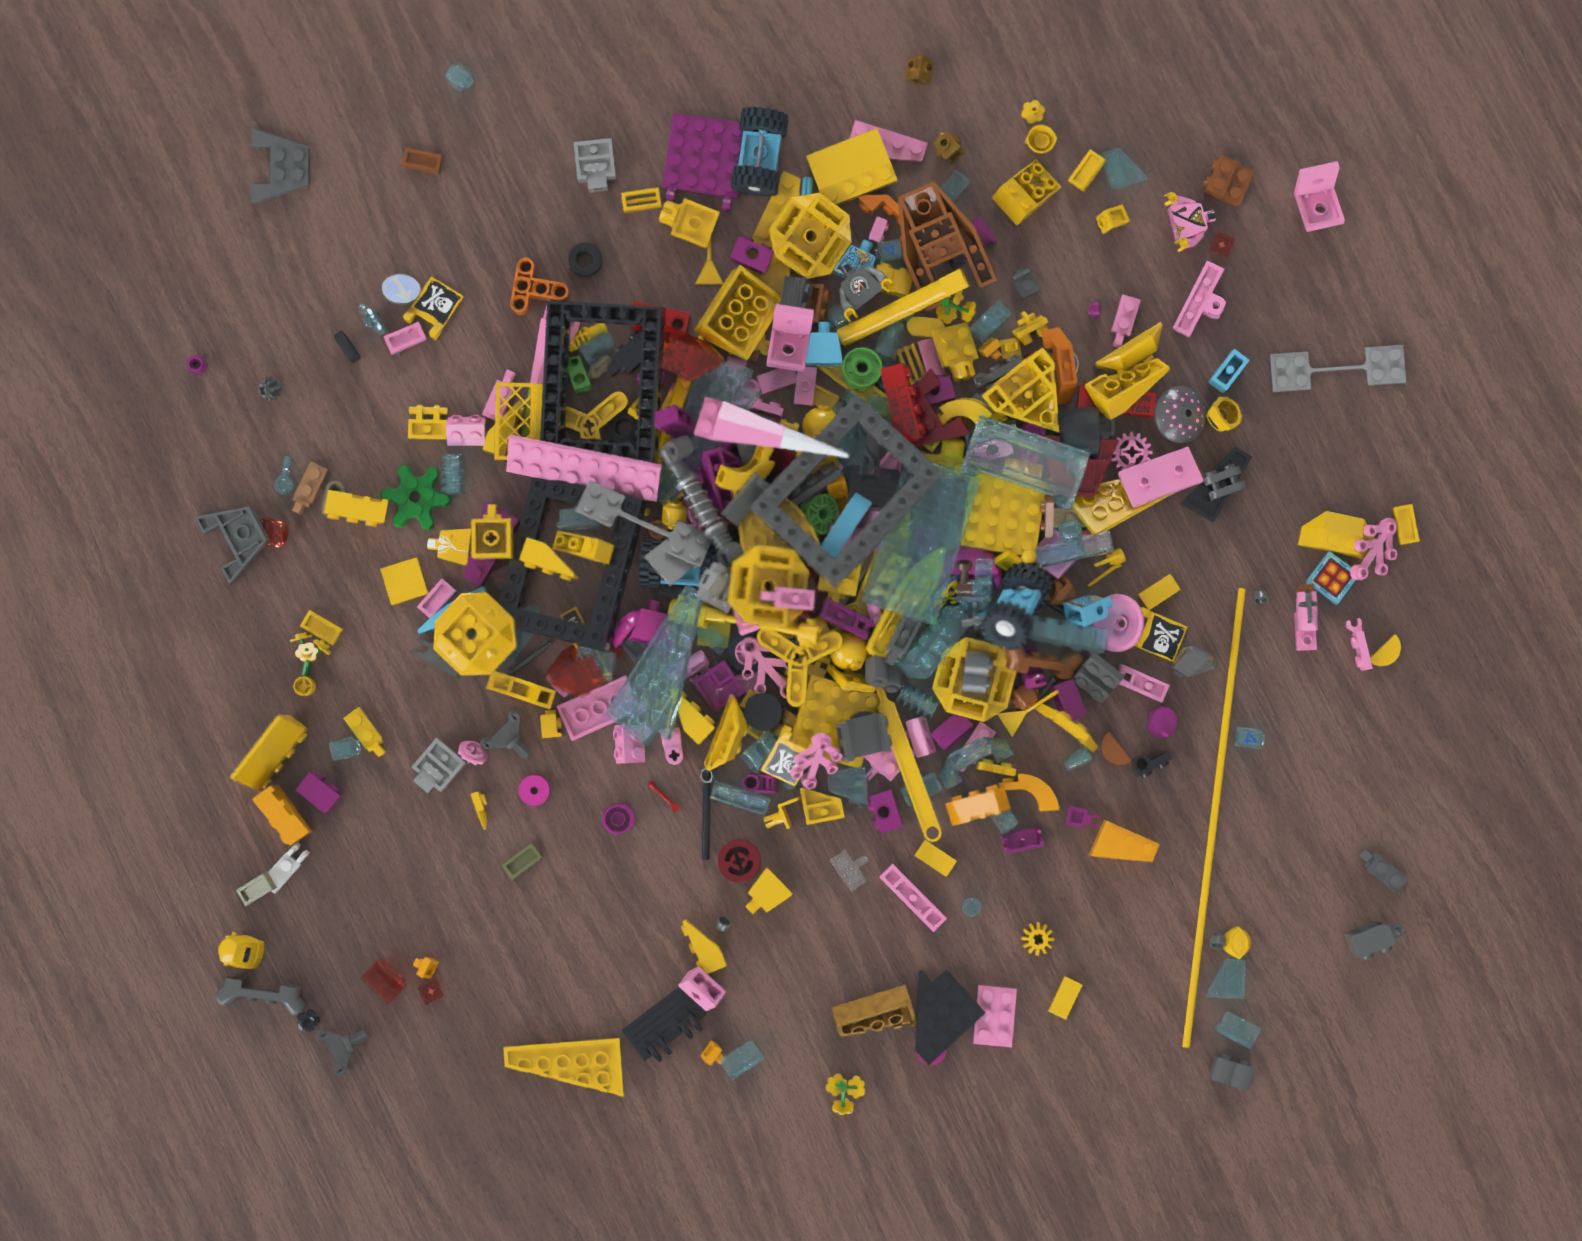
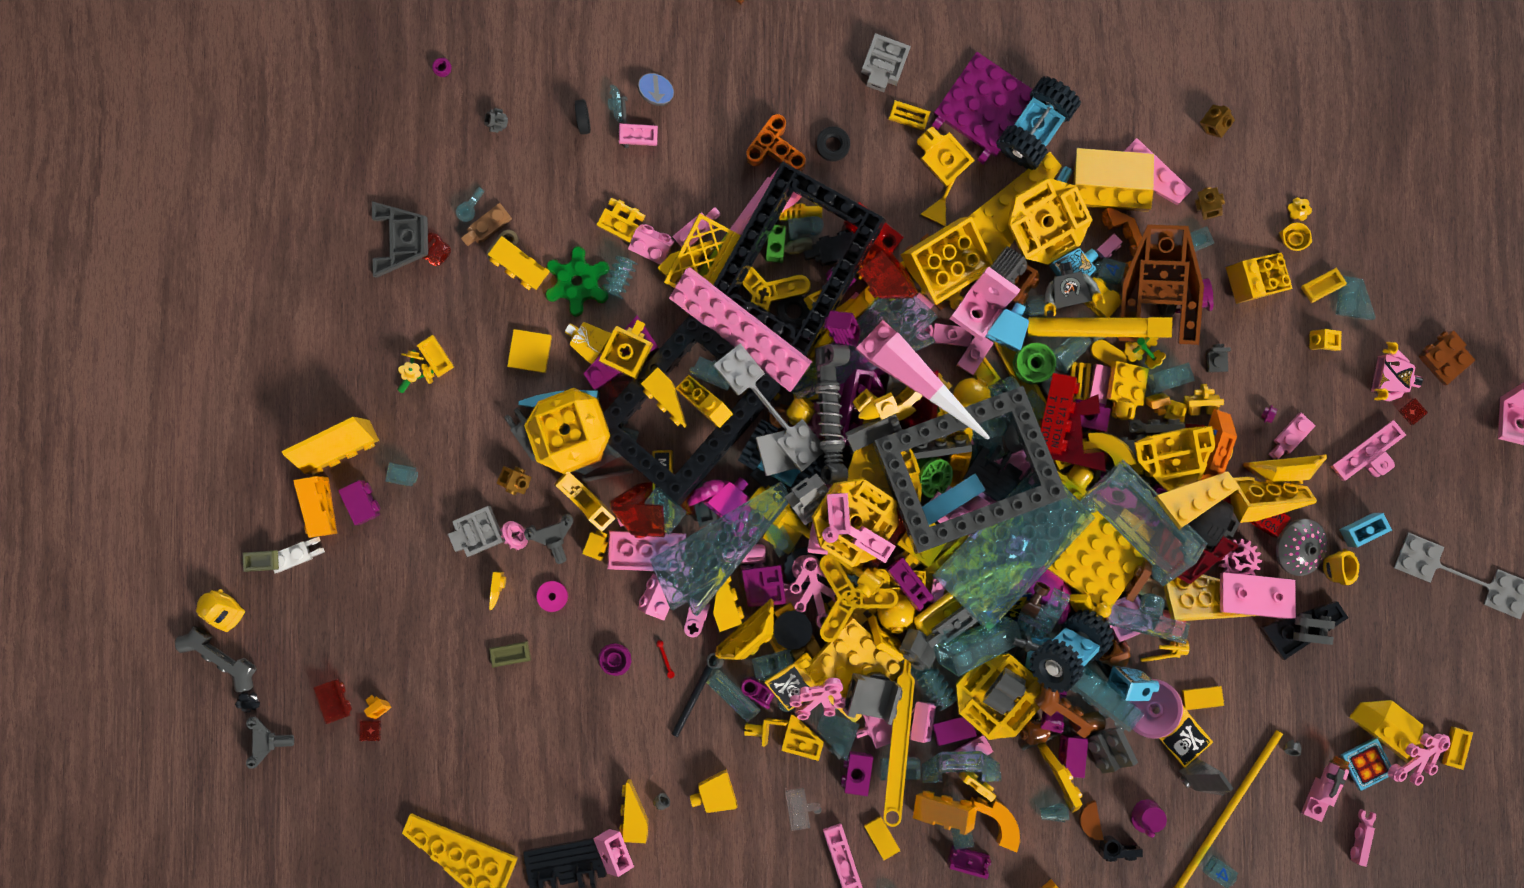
camera: 25 degrees right, 0 degrees up
yellow wheel [293,677,316,696] -> none
yellow hinge [343,707,386,757] -> none
flag [403,277,464,340] -> none
bright pink tile [417,578,457,618] -> none
dark red wheel [718,840,761,882] -> none
magenta brick [730,236,774,276] -> none
bright pink plate [732,391,784,418] -> none
yellow piece [997,690,1059,737] -> none
magenta plate [1065,805,1100,828] -> none
bright pink plate [1118,664,1170,703] -> none
yellow tile [1370,634,1401,666] -> none
none -> pearl gold brick [496,466,531,495]
none -> bright pink hinge [822,493,851,543]
none -> yellow plate [858,392,900,420]
none -> yellow wing [1154,472,1240,529]

